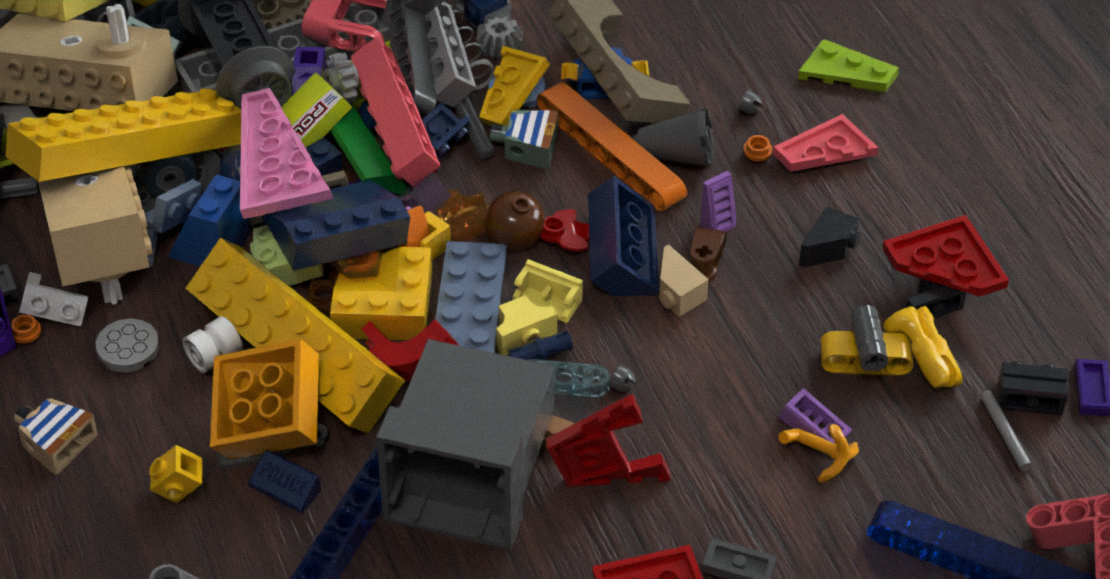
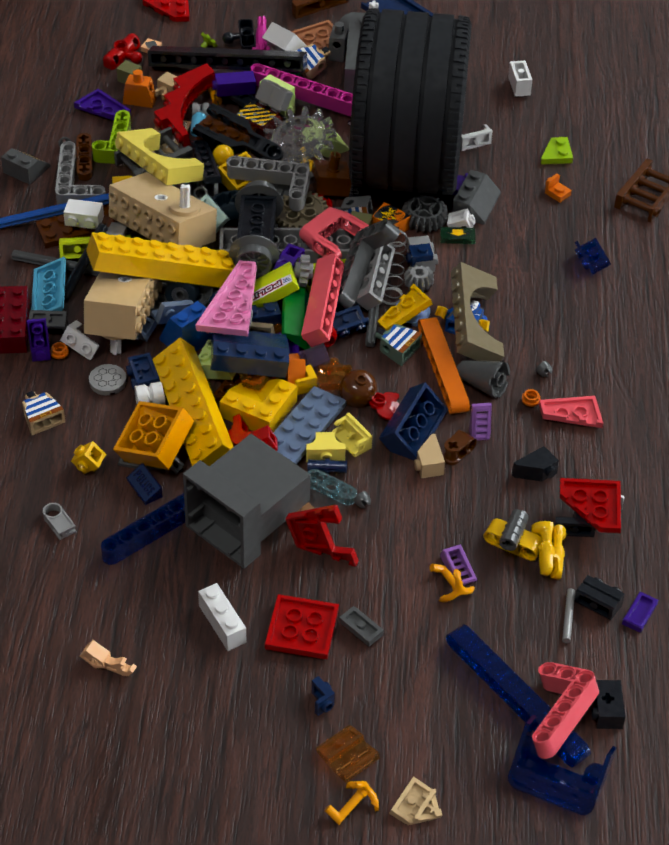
camera: 25 degrees right, 0 degrees up
lime wing [798,39,899,92] -> none
none -> dark blue bracket [126,353,160,390]

